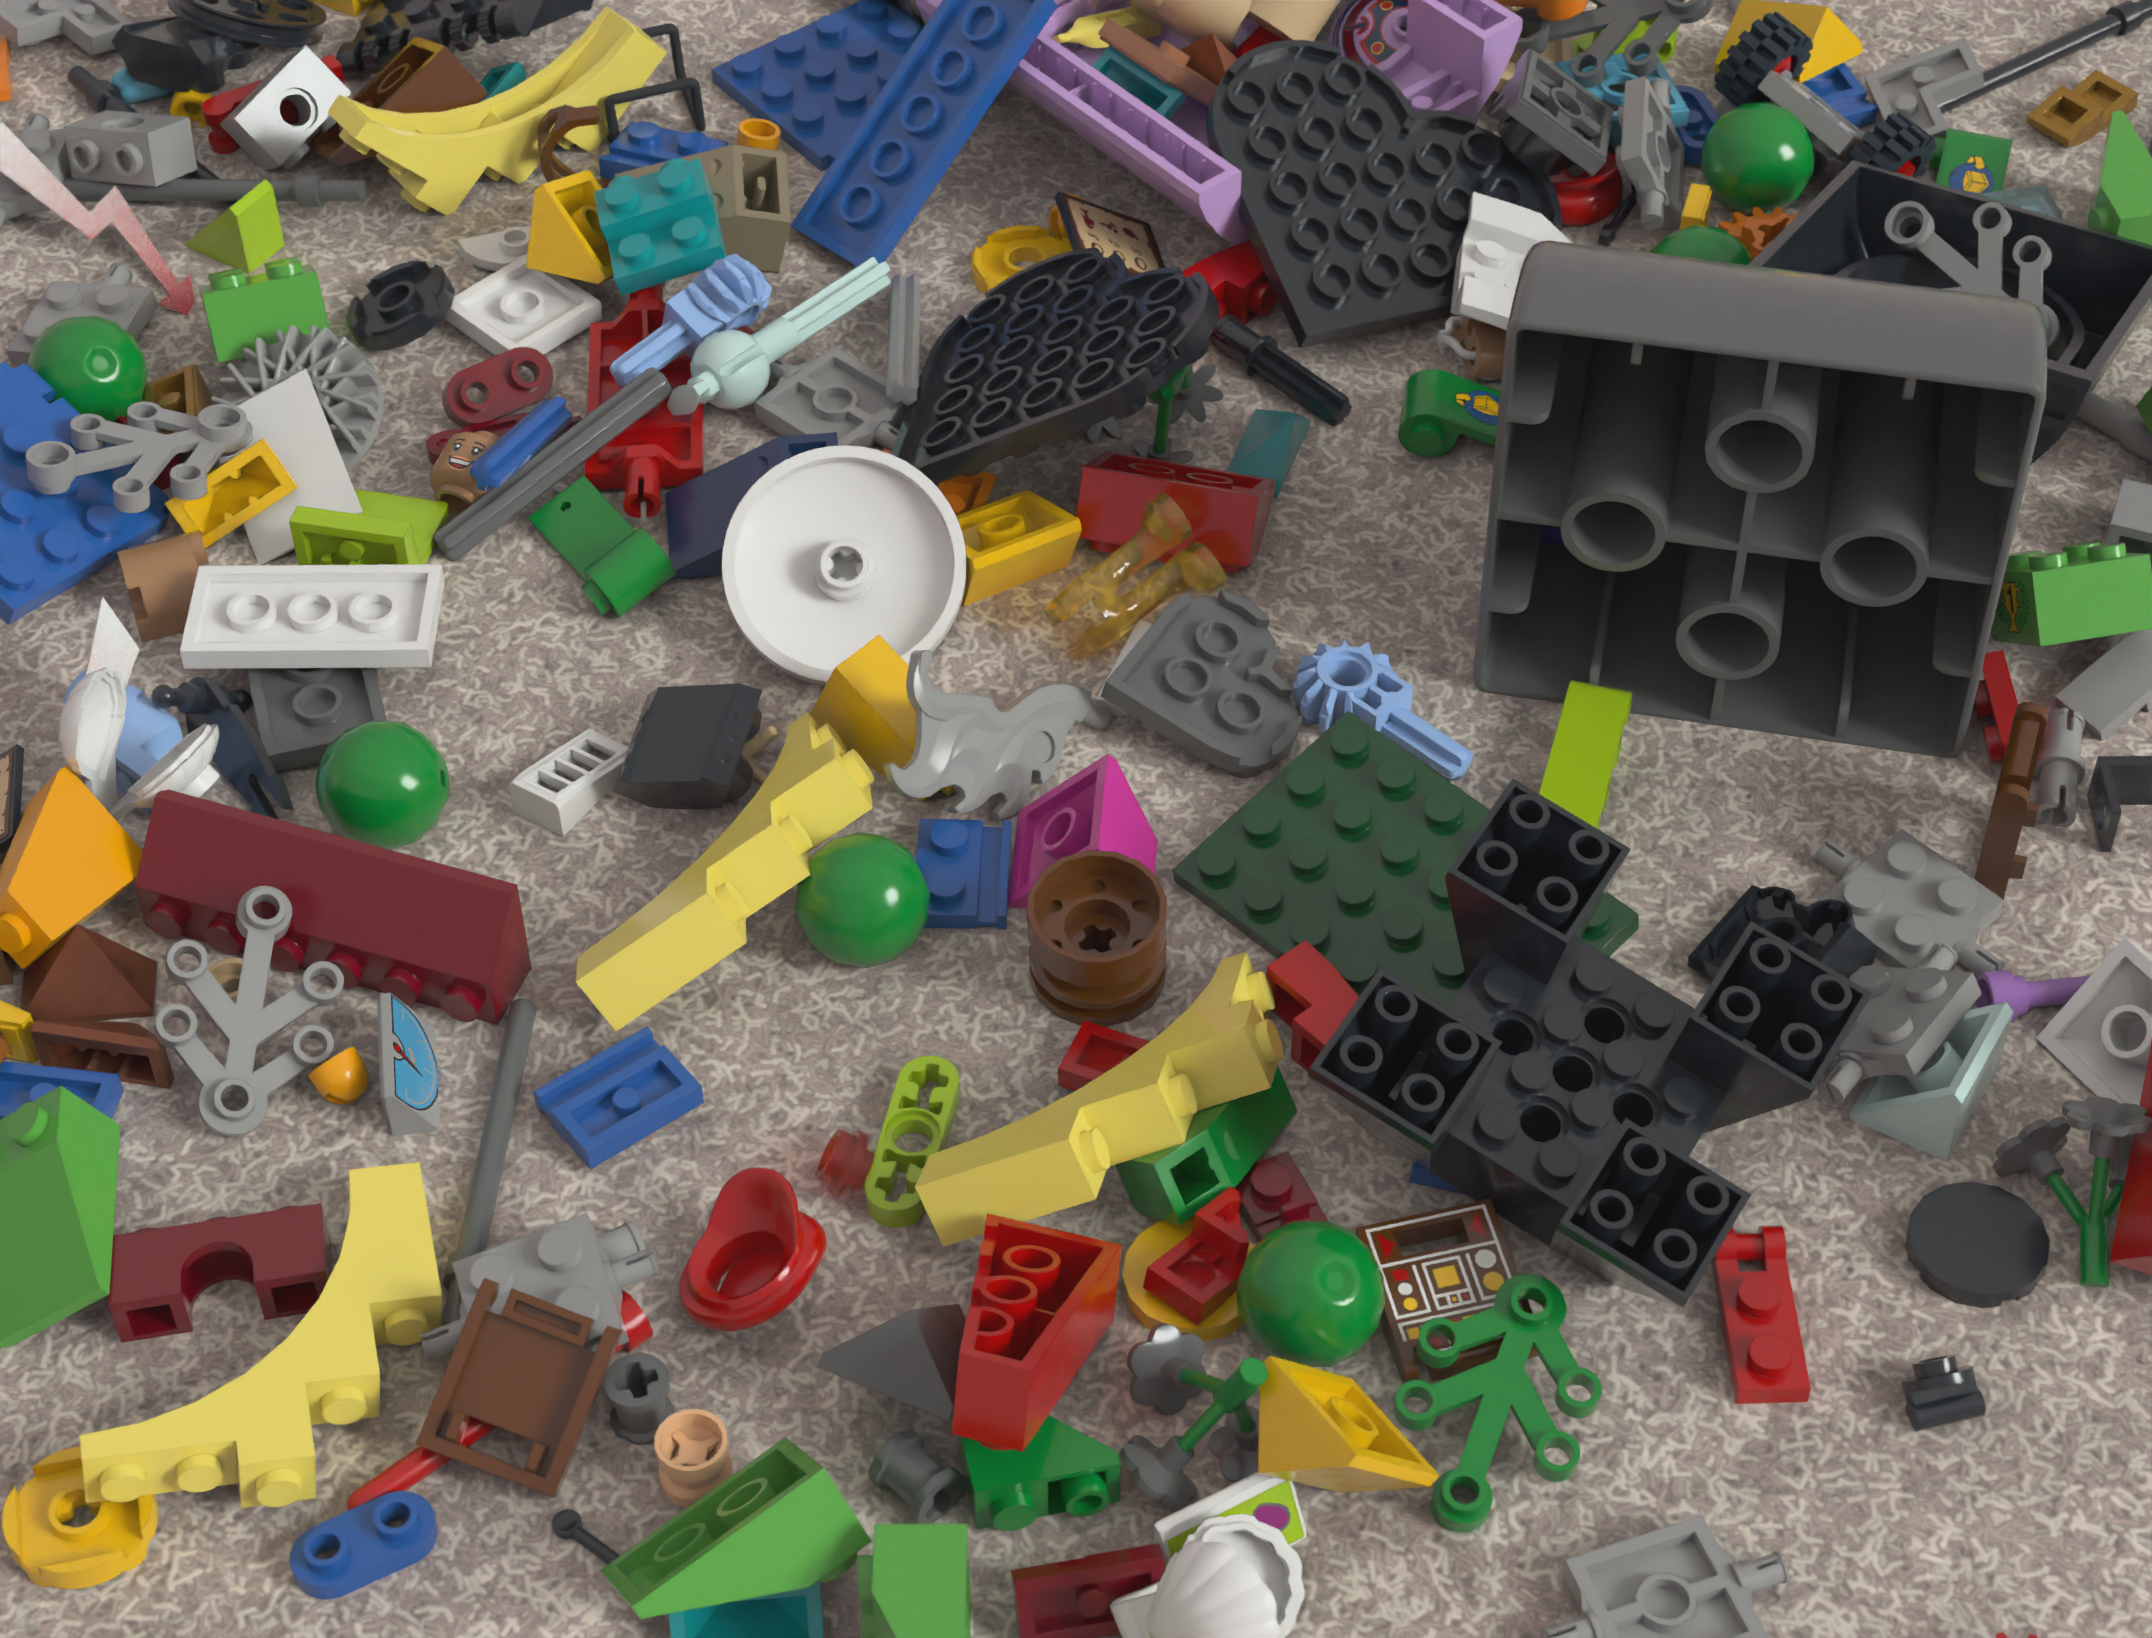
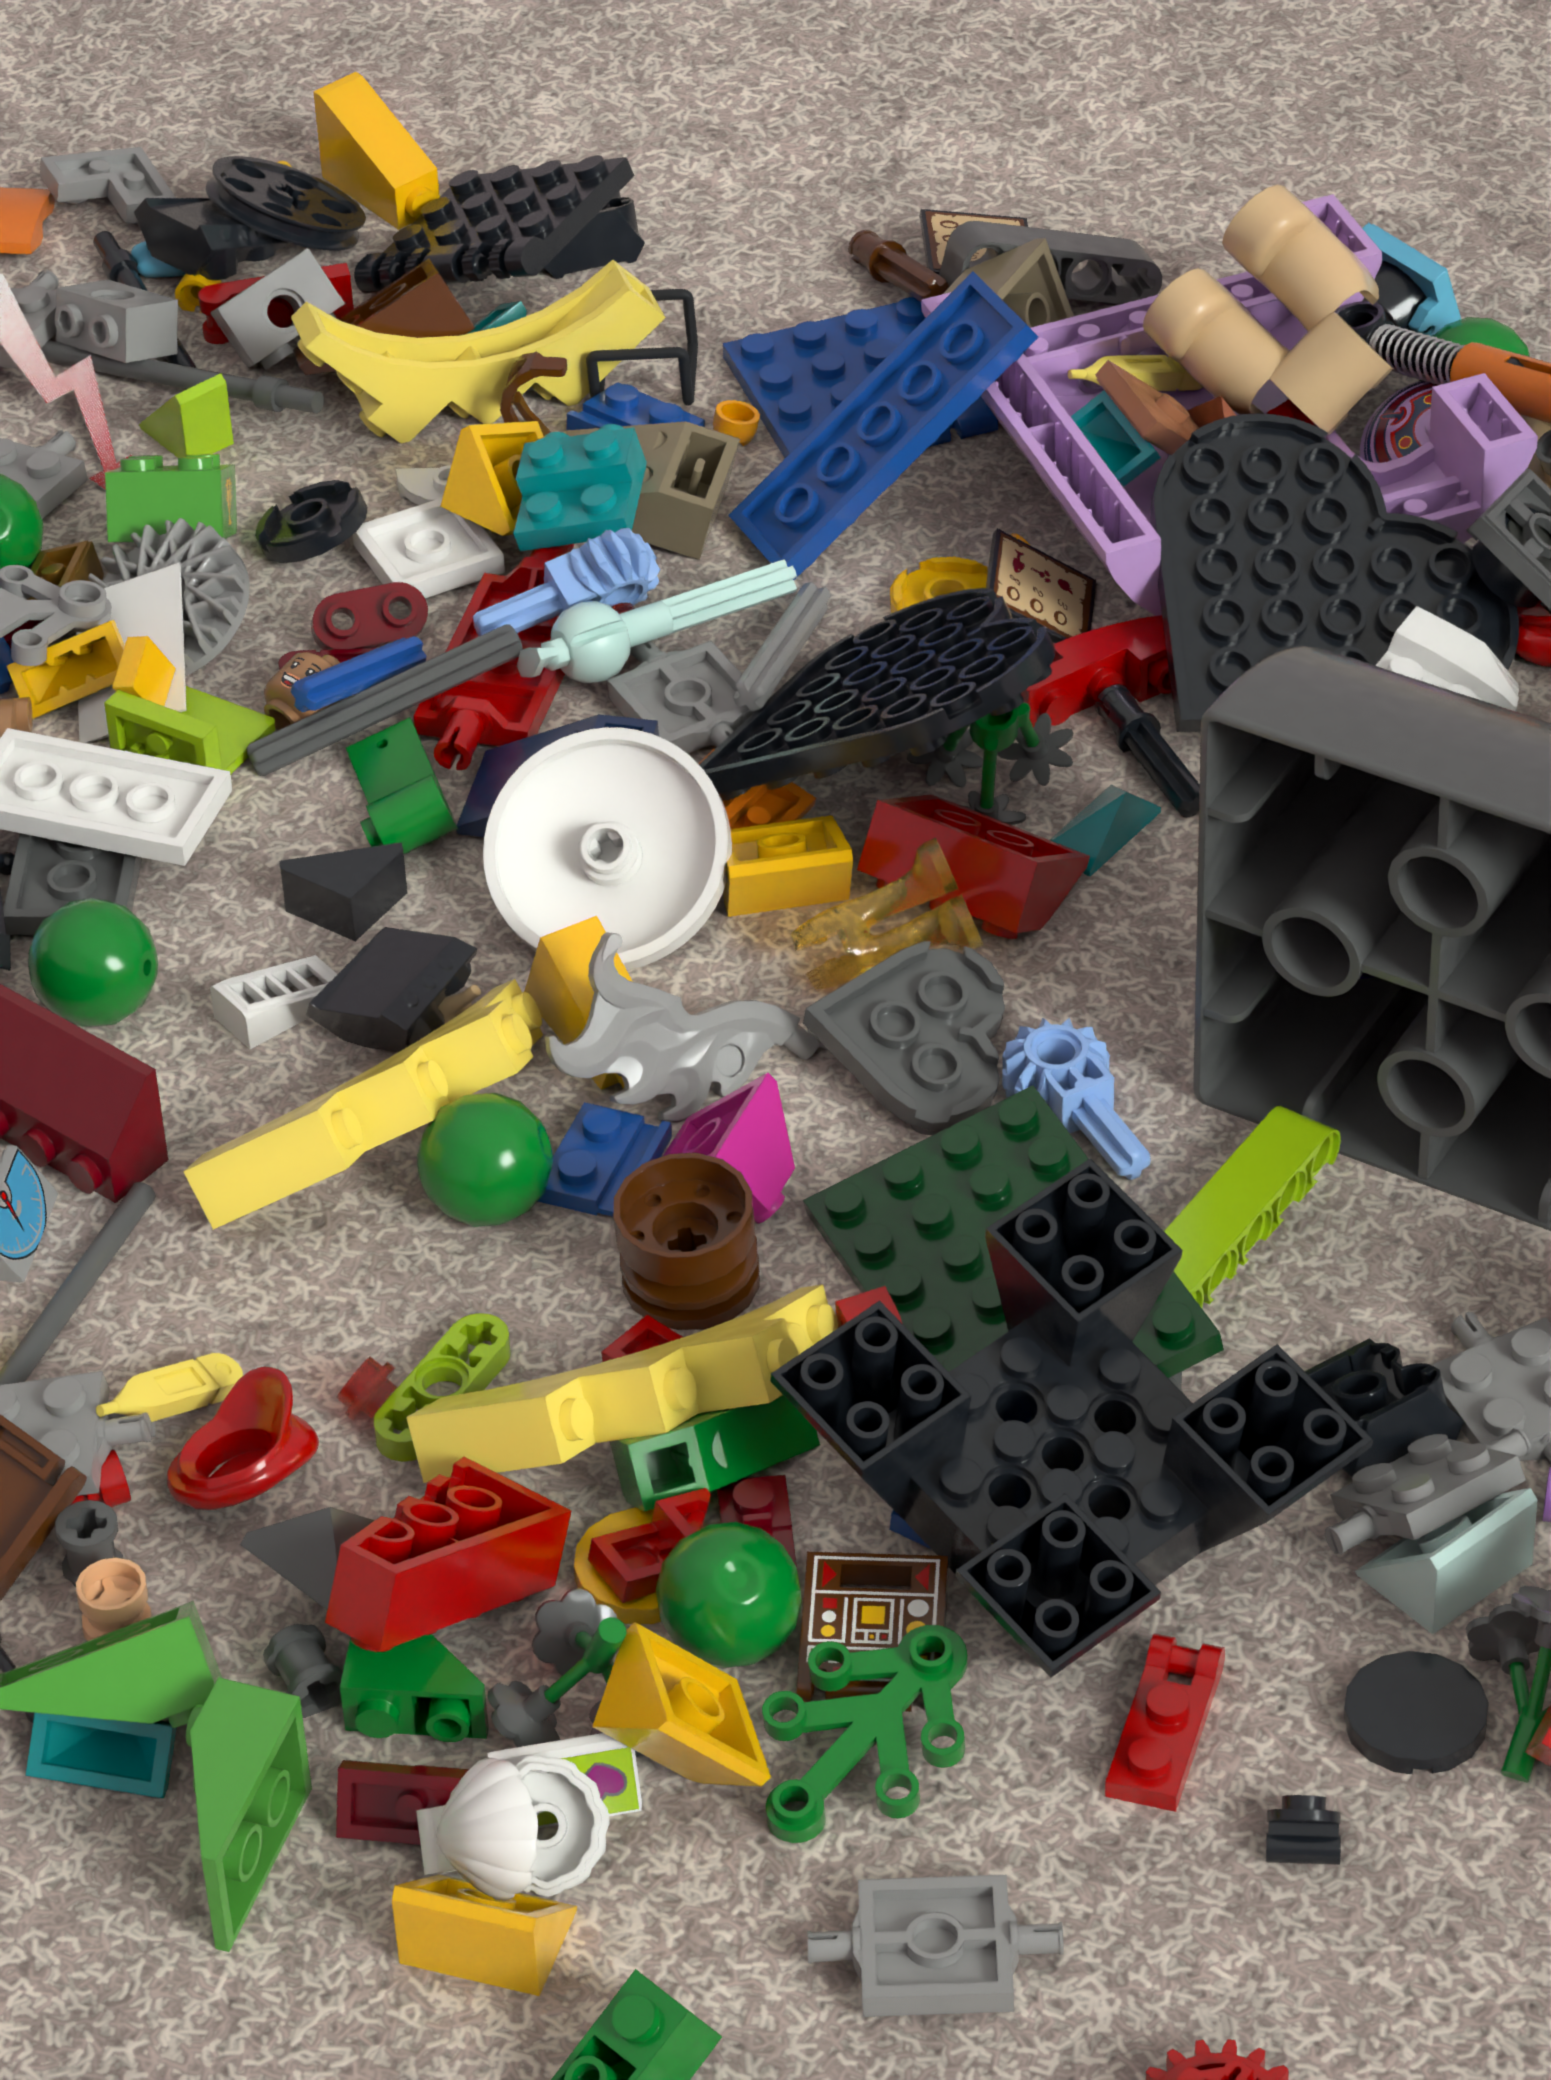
camera: 20 degrees right, 5 degrees down
blue plate [533,1026,704,1170] -> none
none -> light yellow piece [96,1353,243,1422]
none -> yellow tile [112,636,176,706]
none -> black slope [279,842,408,942]

